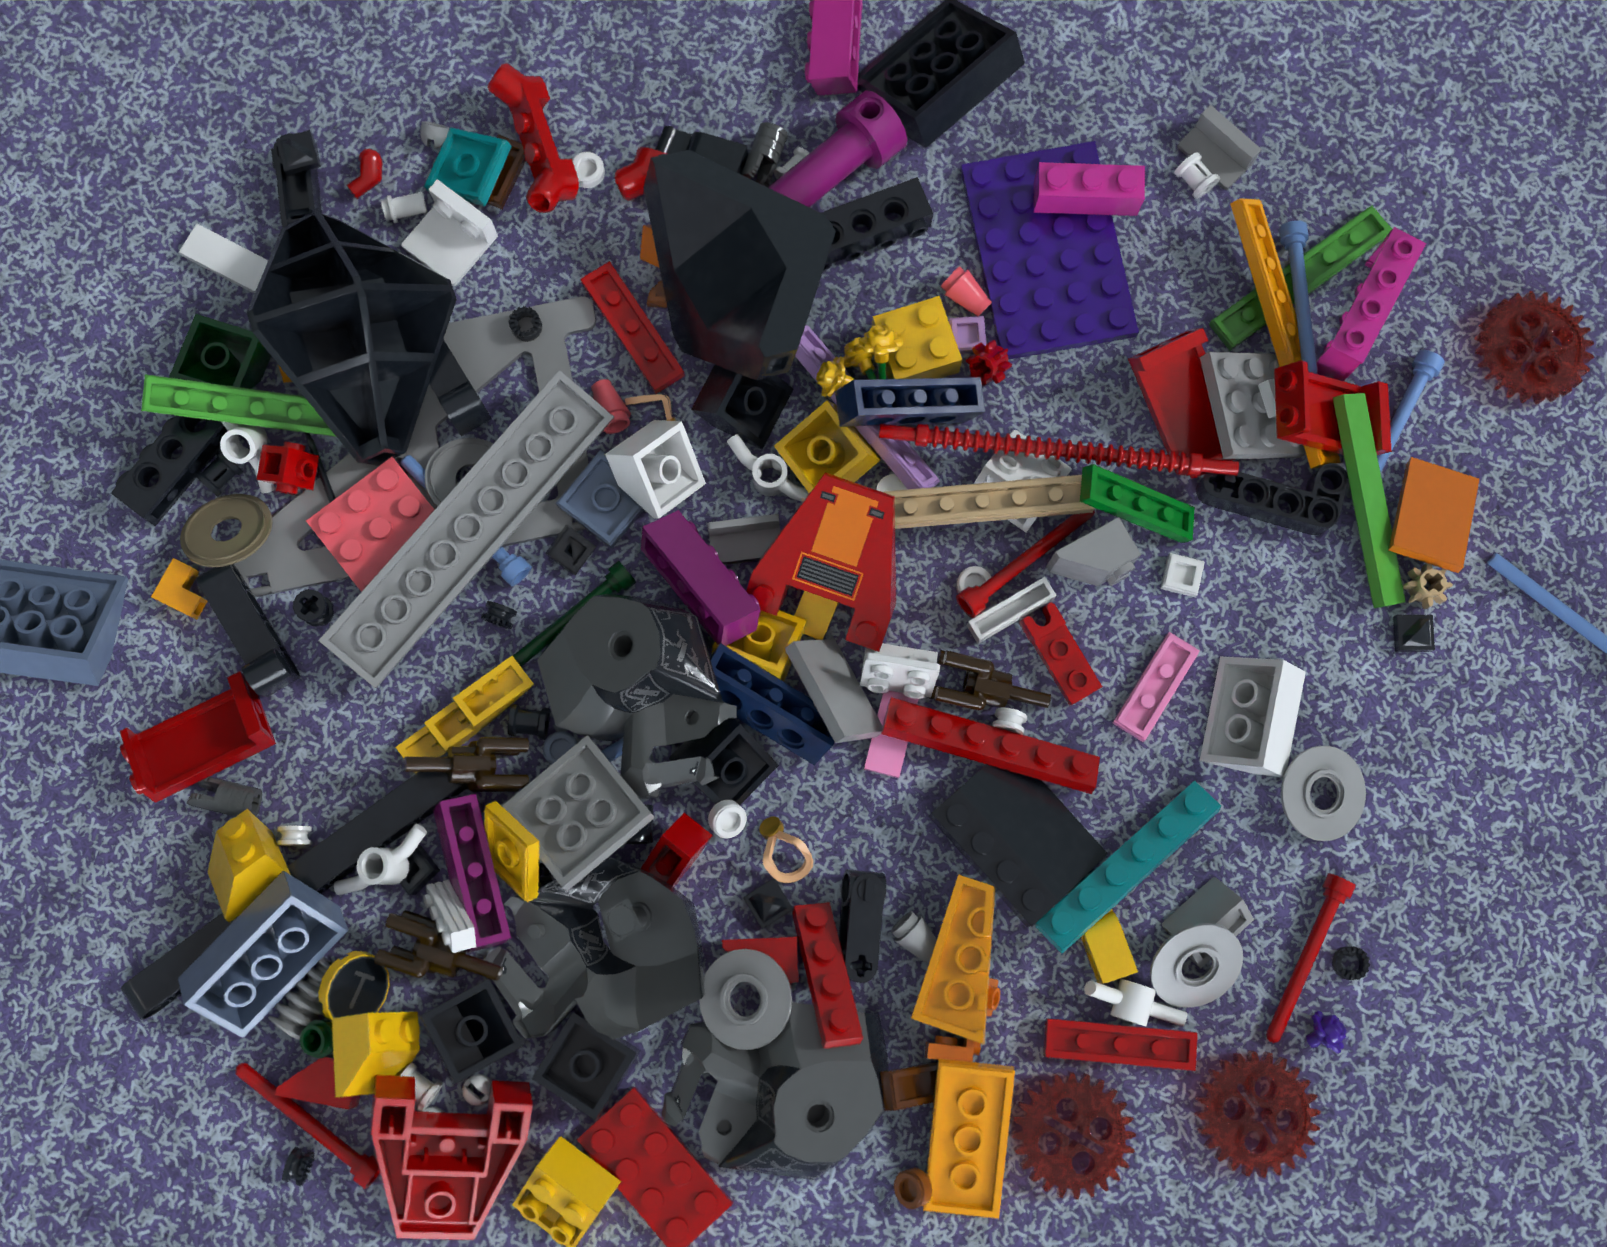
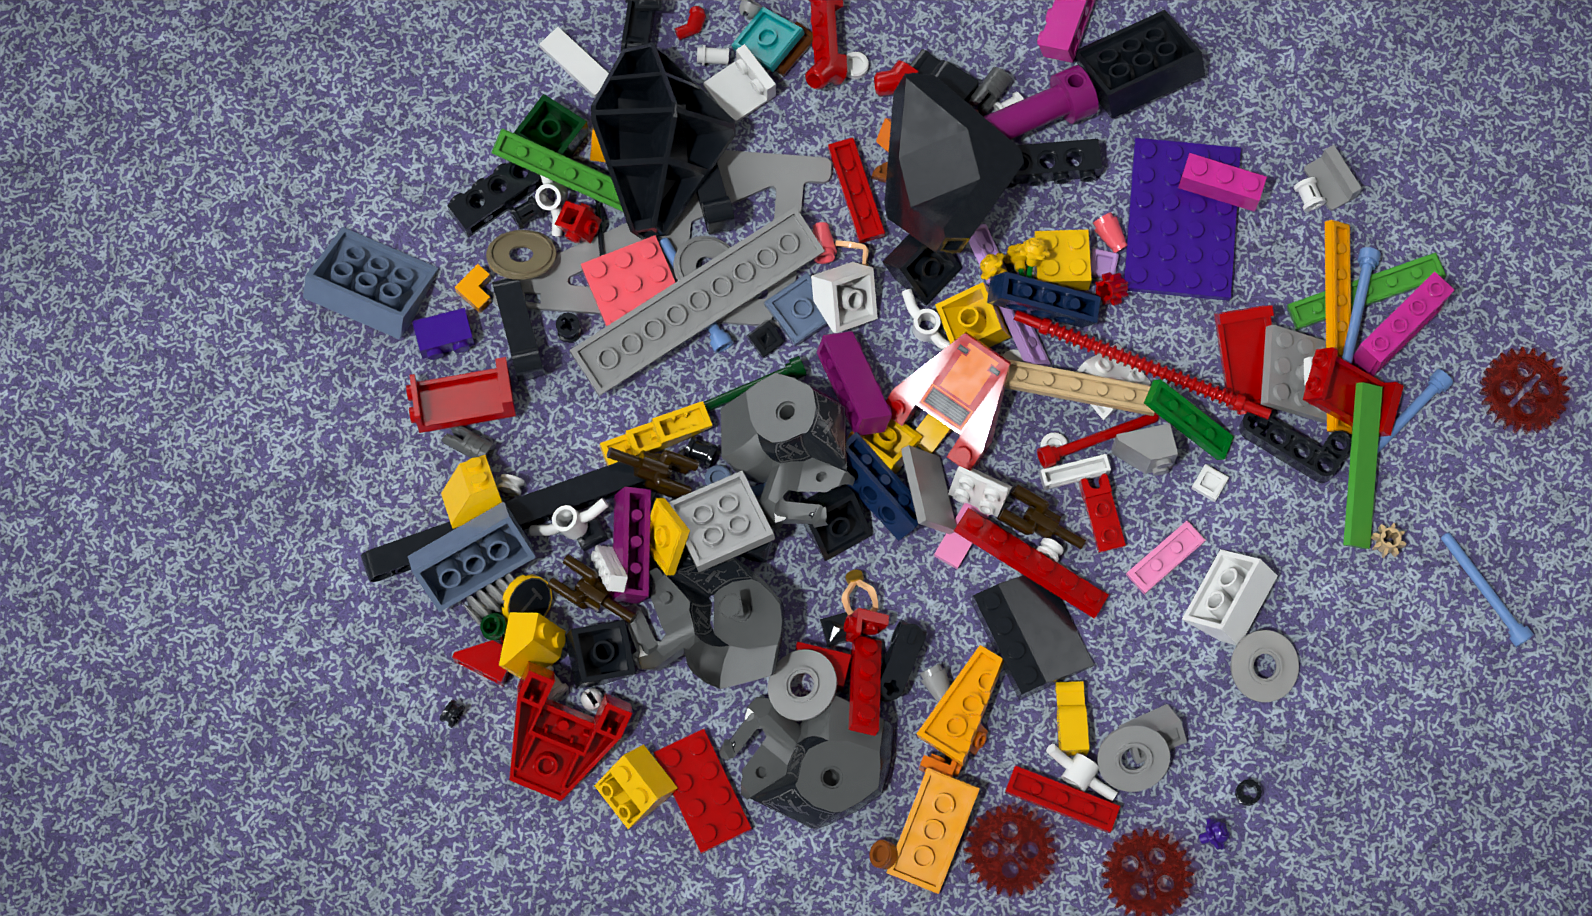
camera: 15 degrees right, 5 degrees down
red piece [235,1063,381,1190] -> none
black bush [481,601,518,629] -> none
black bush [508,306,542,342] -> none
black brick [531,1010,641,1120] -> none
red slope [641,813,713,887] -> none
light grey panel [707,514,780,565] -> none
white tile [708,800,747,839] -> none
reddish brown tile [880,1061,938,1111] -> none
teal plate [1036,781,1222,954] -> none
red piece [1266,873,1356,1043] -> none
orange tile [1388,457,1480,573] -> none
black tile [1393,615,1435,652] -> none
none -> dark purple brick [412,308,475,360]
none -> red bracket [844,608,889,642]

